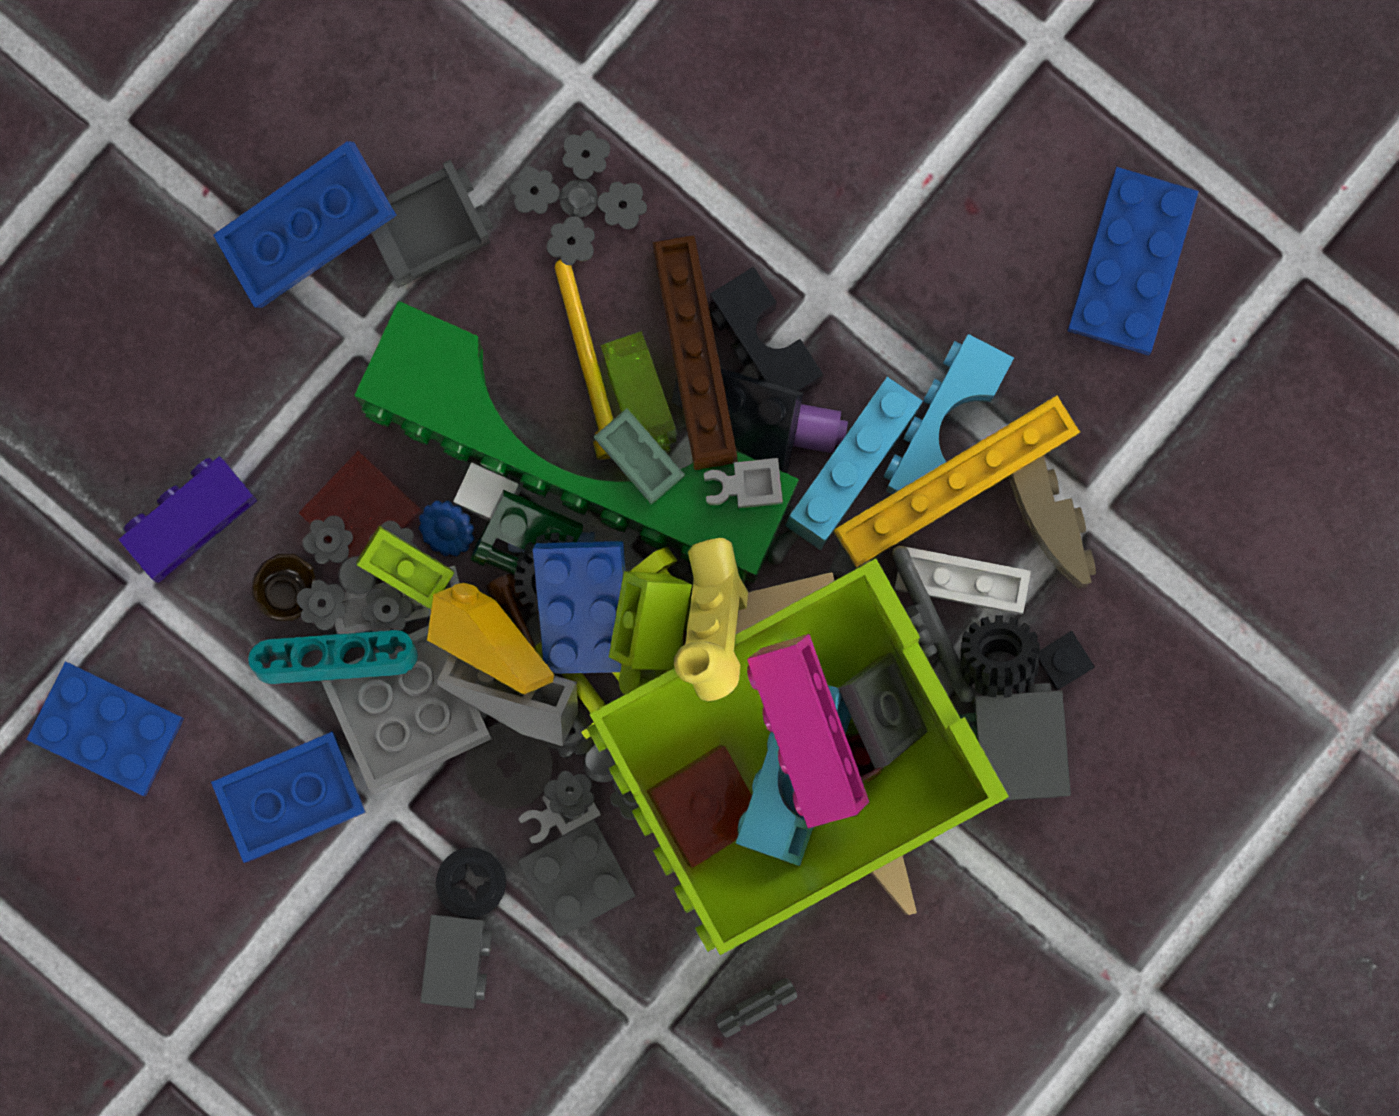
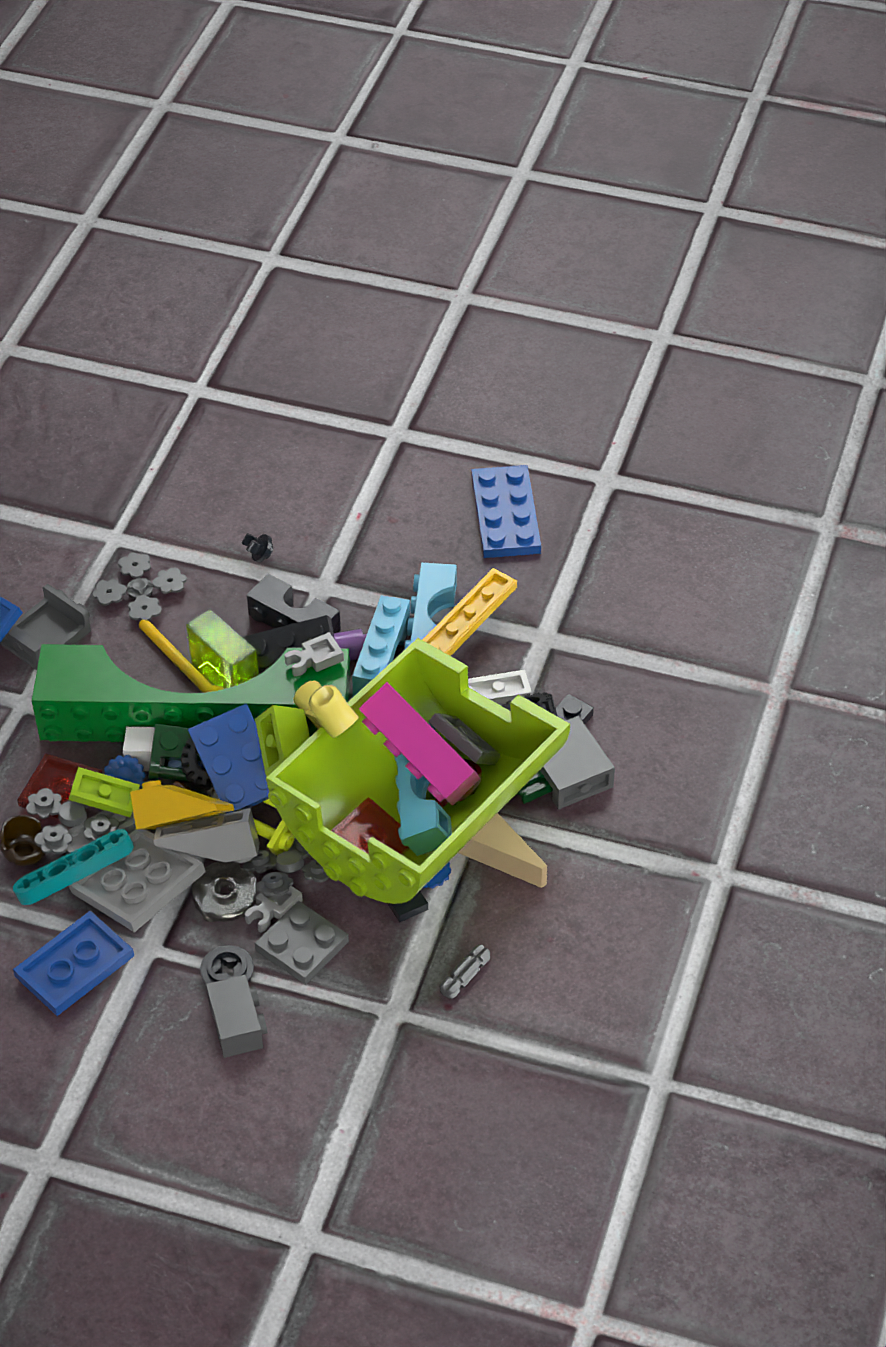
camera: 20 degrees left, 35 degrees down
sand green plate [594,408,685,505] -> none
reddish brown tile [652,235,738,470] -> none
dark tan slope [1008,455,1096,589] -> none
none -> black plate [241,533,273,563]

